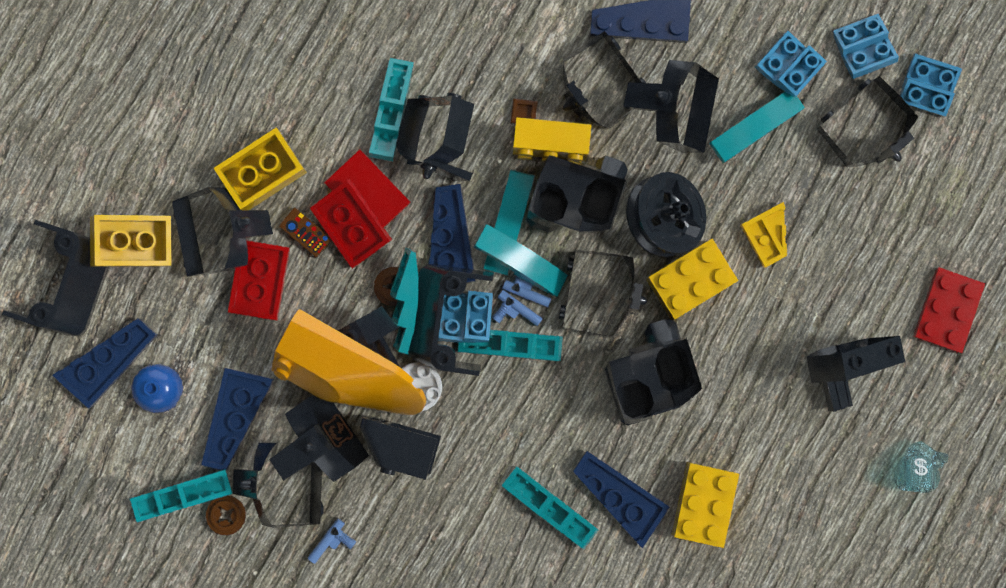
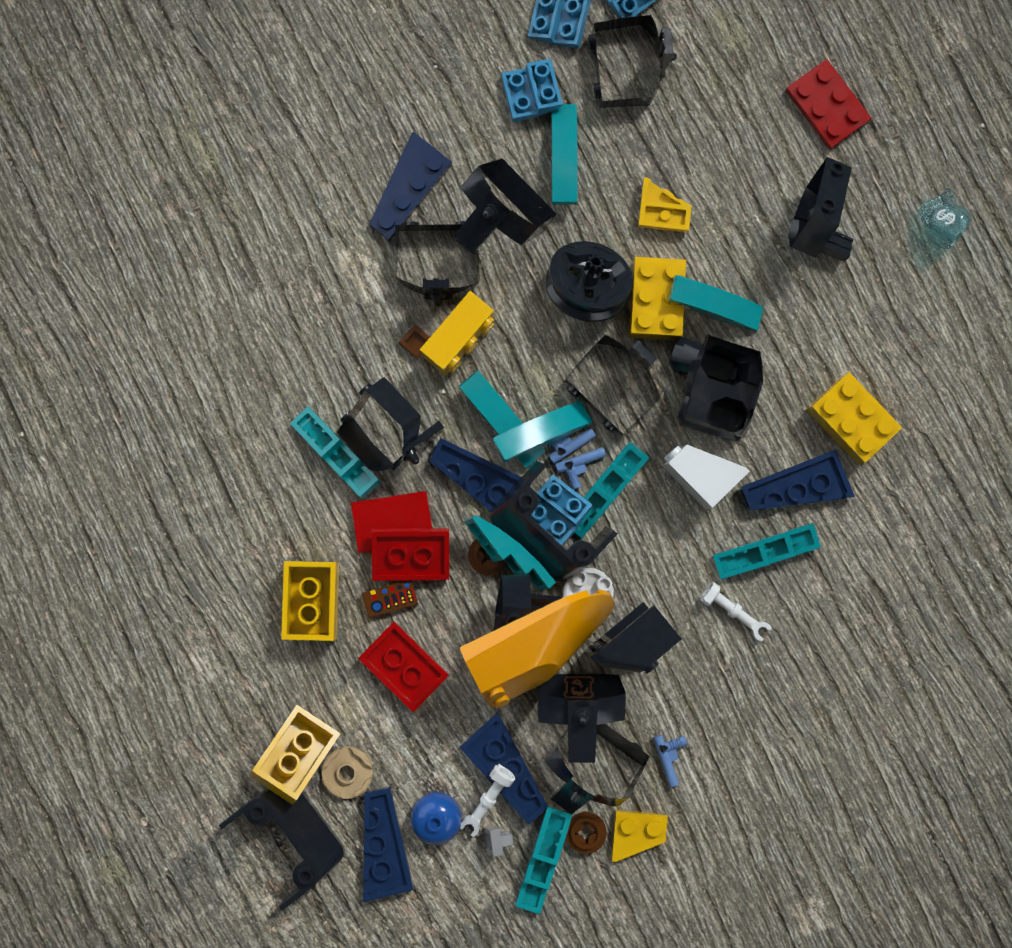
camera: 60 degrees left, 0 degrees up
black piece [172,187,273,277] -> none
black piece [526,155,628,234] -> none
none -> tan tile [322,746,373,799]
none -> white piece [460,764,515,837]
none -> light grey tile [484,825,513,857]
none -> yellow wing [611,810,668,862]
none -> white slope [663,445,750,510]
none -> teal slope [668,275,763,332]
none -> white piece [699,582,772,641]

